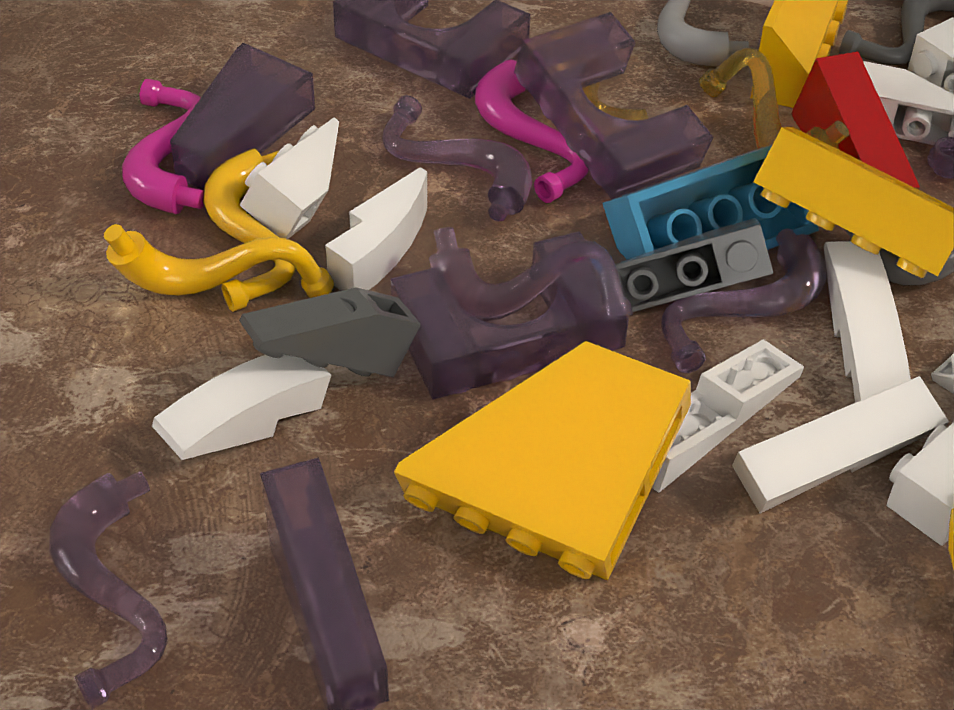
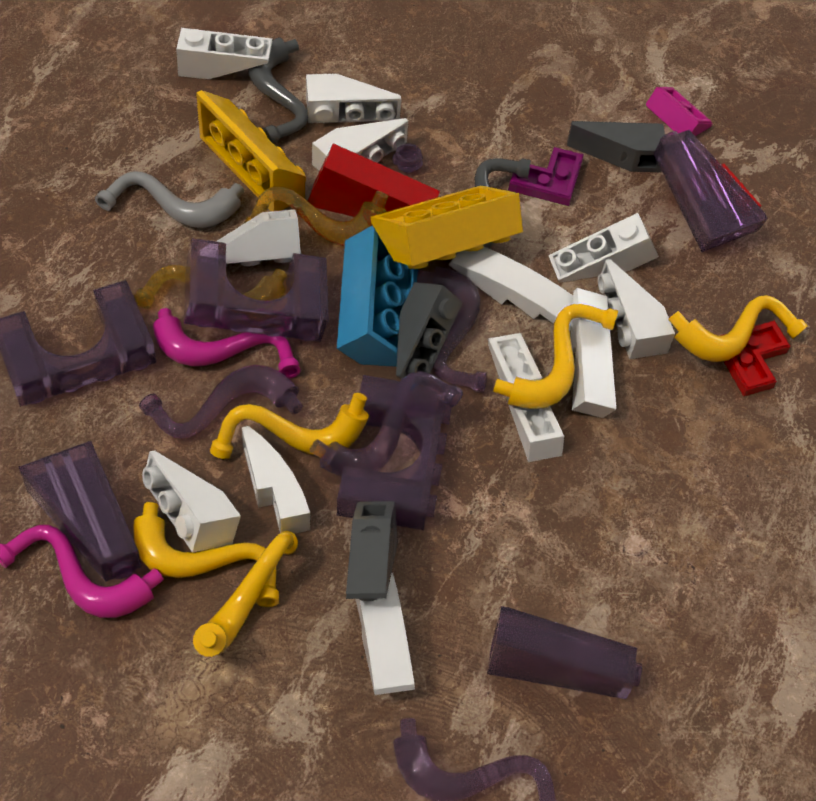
camera: 65 degrees left, 10 degrees up
yellow slope [394,341,691,581] -> none
none -> white slope [199,209,301,269]
none -> yellow animal [210,393,369,459]
none -> yellow animal [493,304,618,409]

